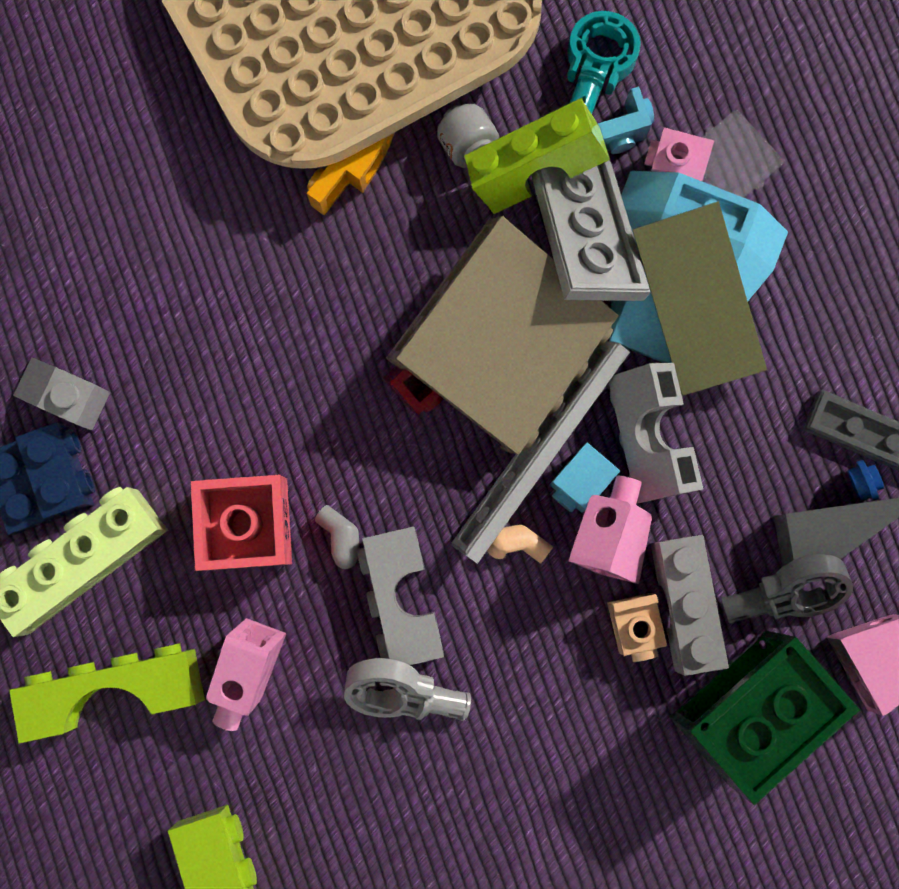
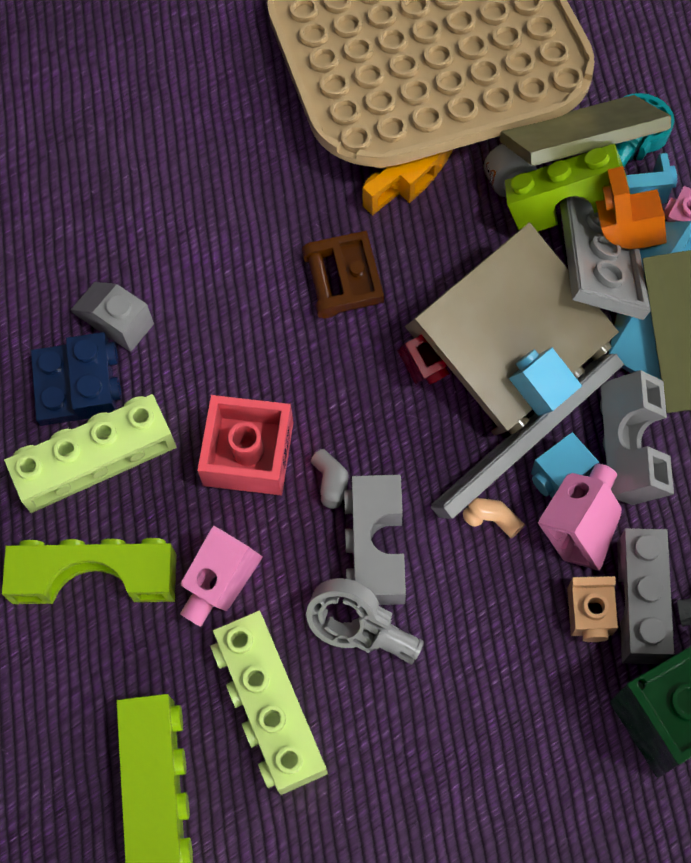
camera: 15 degrees right, 15 degrees down
none -> yellowish green brick [210,610,328,795]
none -> reddish brown plate [301,230,384,319]
none -> olive tile [500,95,671,166]
none -> medium azure brick [509,347,582,416]
none -> orange brick [595,166,667,249]

